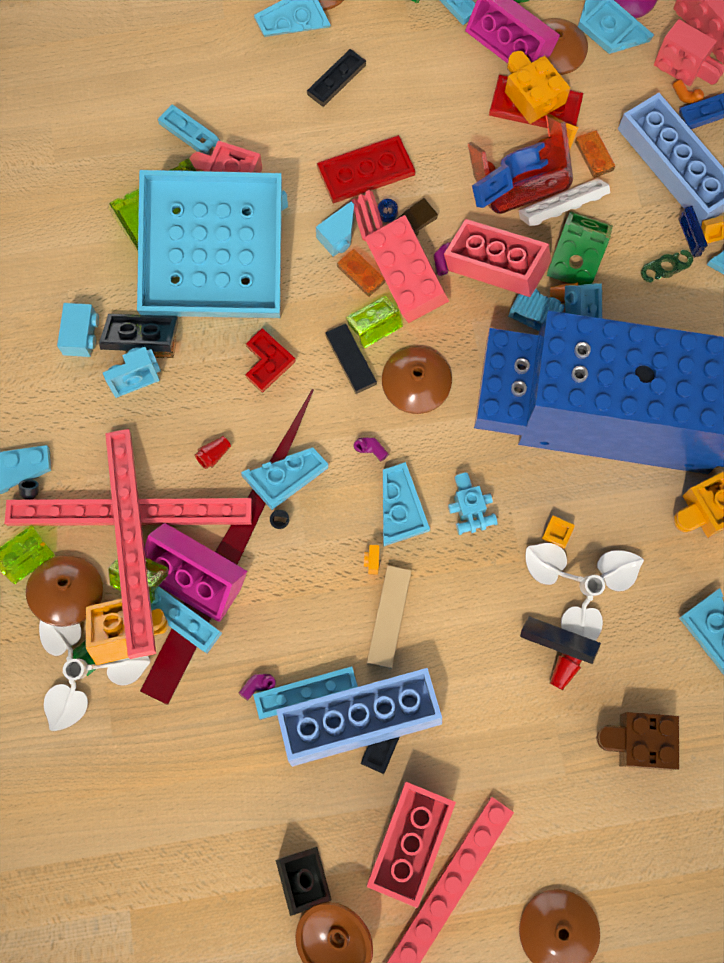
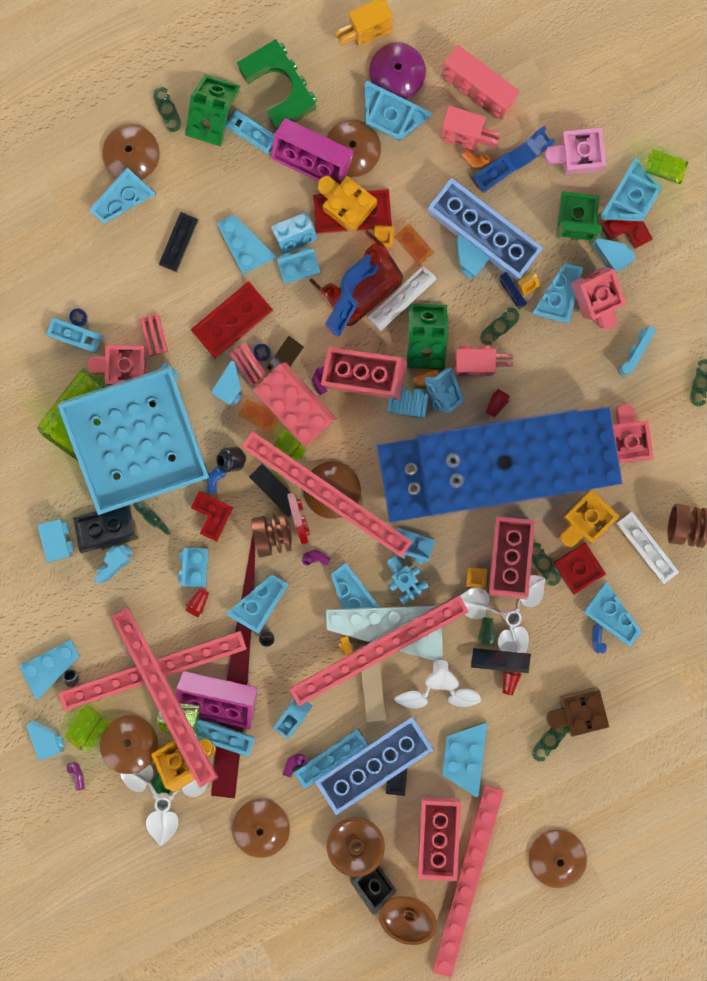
camera: 15 degrees left, 15 degrees up
none -> clear blue bush [69,308,88,327]
none -> clear green piece [133,502,171,535]
none -> coral tile [140,314,168,356]
none -> medium azure bracket [178,547,209,587]
none -> blue arm [207,467,226,493]
none -> medium azure wing [217,215,277,275]
none -> black head [217,446,246,473]
none -> dark orange dish [232,799,290,858]
none -> coral plate [242,431,412,558]
none -> copper wheel [251,512,292,558]
none -> medium azure bracket [271,212,318,254]
none -> medium azure slope [273,699,313,739]
none -> medium azure bracket [277,247,321,284]
none -> plate [287,492,311,545]
none -> coral plate [289,594,469,706]
none -> light aqua wing [326,605,443,661]
none -> dark orange dish [327,817,385,877]
none -> medium azure bracket [394,528,435,564]
none -> white plant [394,660,482,709]
none -> medium azure wing [442,722,487,797]
none -> coral brick [454,345,513,376]
none -> medium azure slope [456,235,490,279]
none -> clear green cone [477,617,496,646]
none -> coral brick [488,516,535,600]
none -> clear green piece [532,542,561,586]
none -> clear green piece [532,726,568,762]
none -> red tile [553,542,606,595]
none -> blue arm [592,625,607,654]

